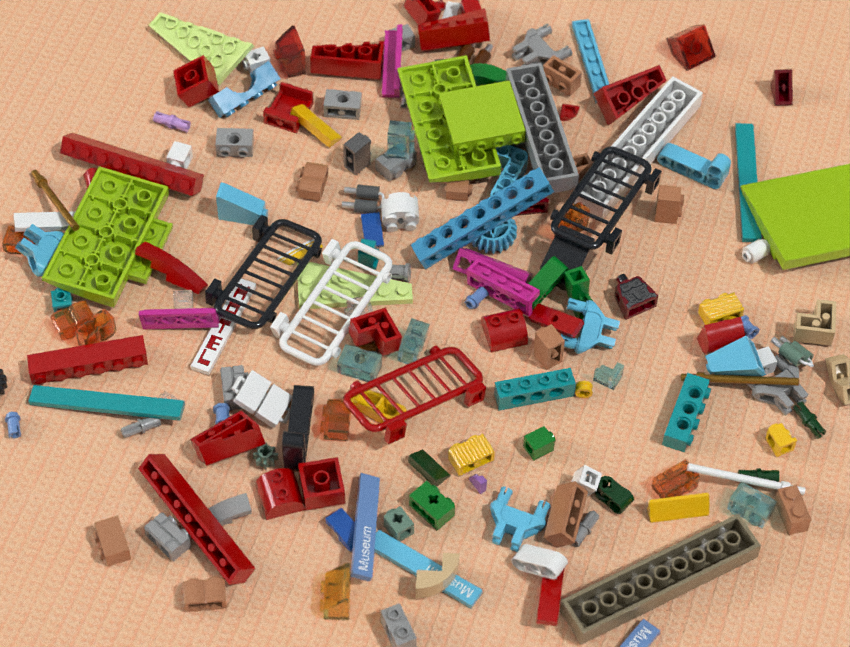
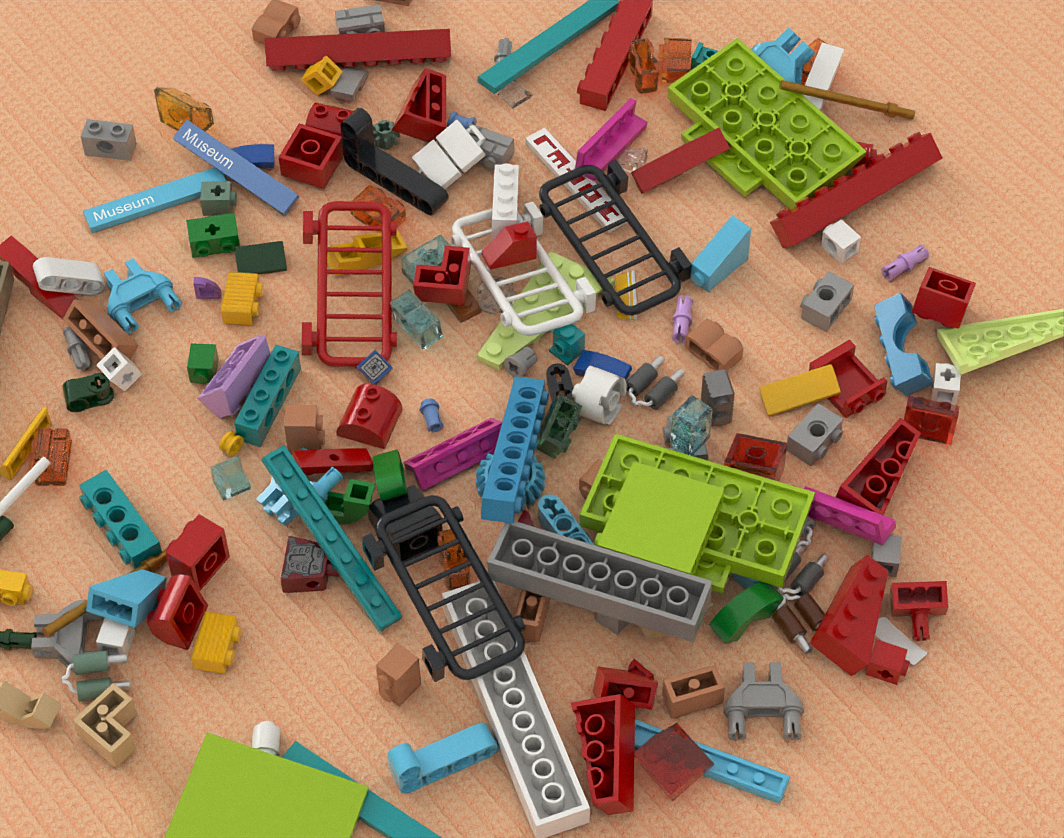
camera: 125 degrees right, 0 degrees up
tan brick [416,553,460,598] -> none
dark pink fence [467,258,540,317] -> none
medium blue bush [741,315,760,339] -> none
none -> red brick [166,514,230,591]
none -> lavender slope [198,334,270,419]
none -> teal tile [261,445,402,633]
none -> yellow brick [301,56,343,95]
none -> tile [357,350,393,385]
none -> red slope [482,221,537,270]
none -> white arch [492,163,519,240]
none -> clear green brick [536,395,582,458]
none -> black beam [546,363,574,409]
none -> red slope [593,666,658,710]
none -> clear red slope [633,723,714,802]
none -> lavender pin [672,296,693,343]
none -> clear red slope [724,433,787,481]

